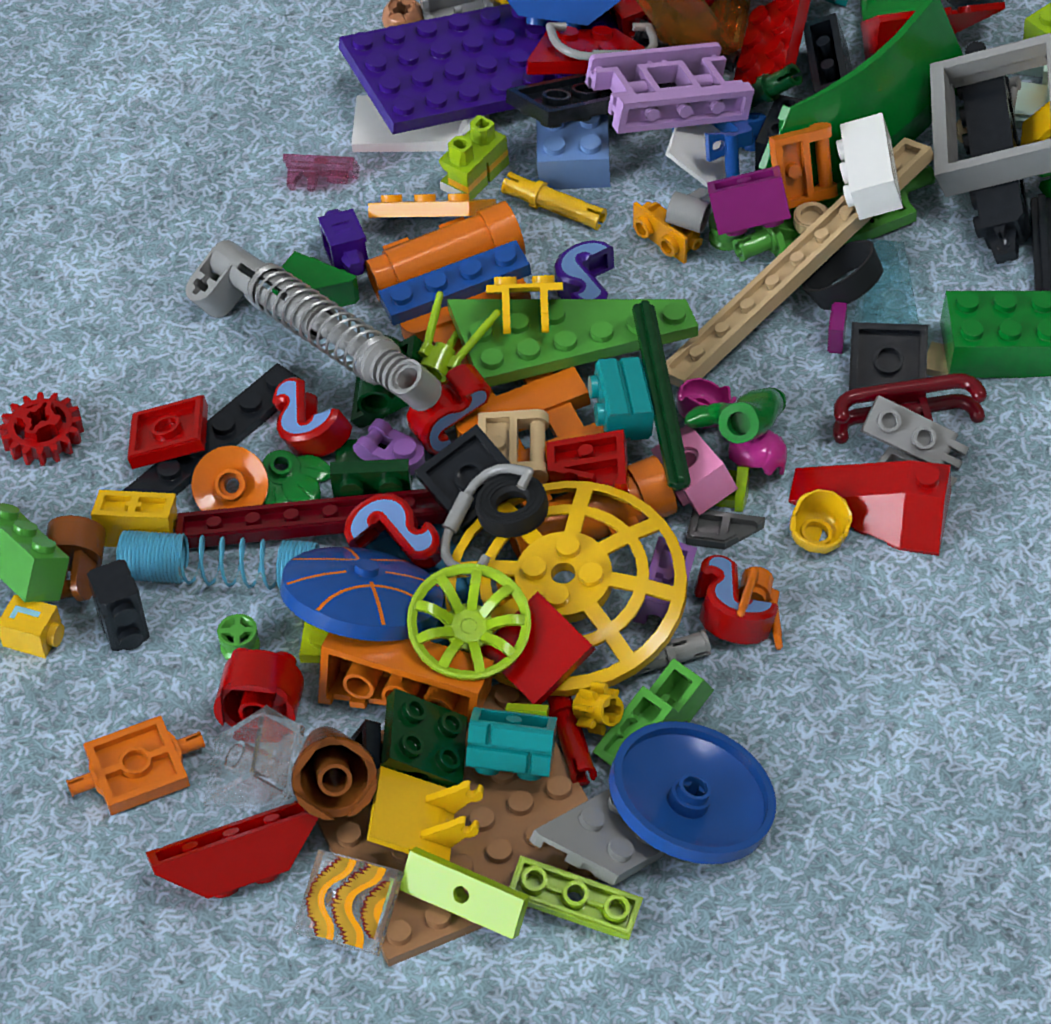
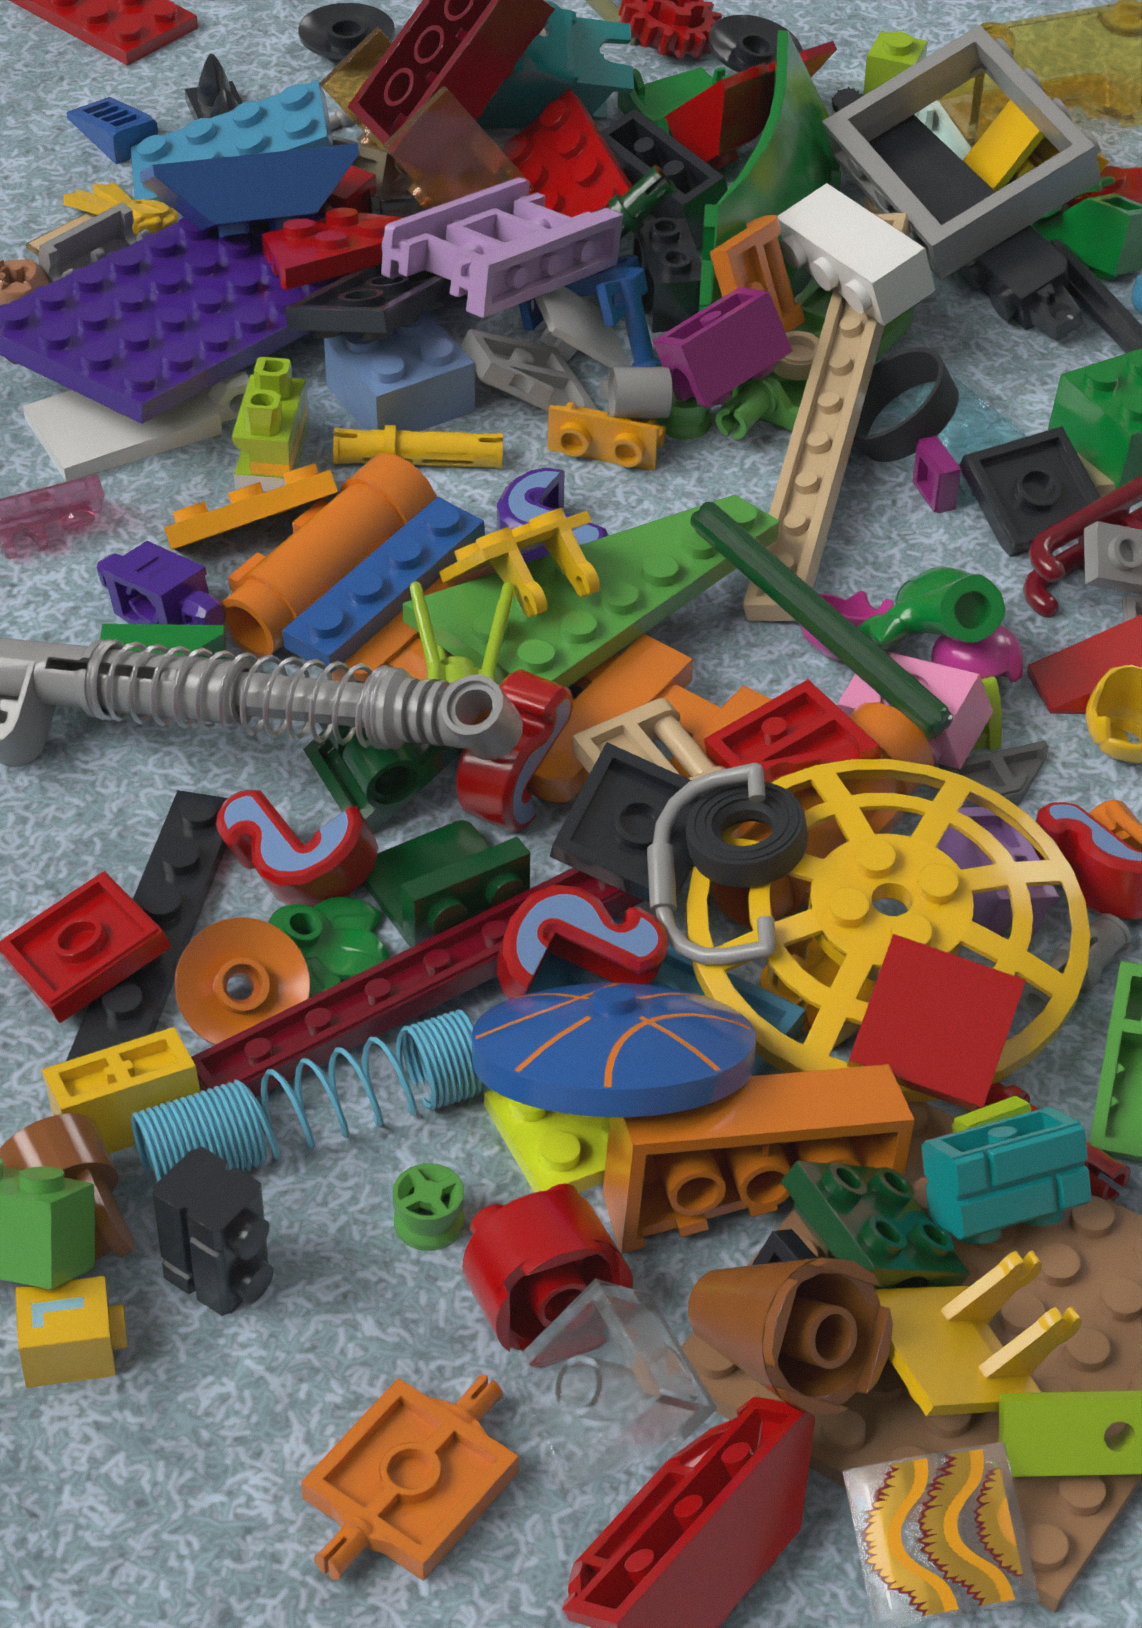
camera: 35 degrees left, 5 degrees down
medium lavender plate [353,418,425,475] -> none
lime wheel [407,563,531,681] -> none
light grey piece [546,22,658,61] -> none
yellow gear [572,681,624,735] -> none
teal brick [588,357,654,440] -> none
none -> light grey wing [460,329,598,412]

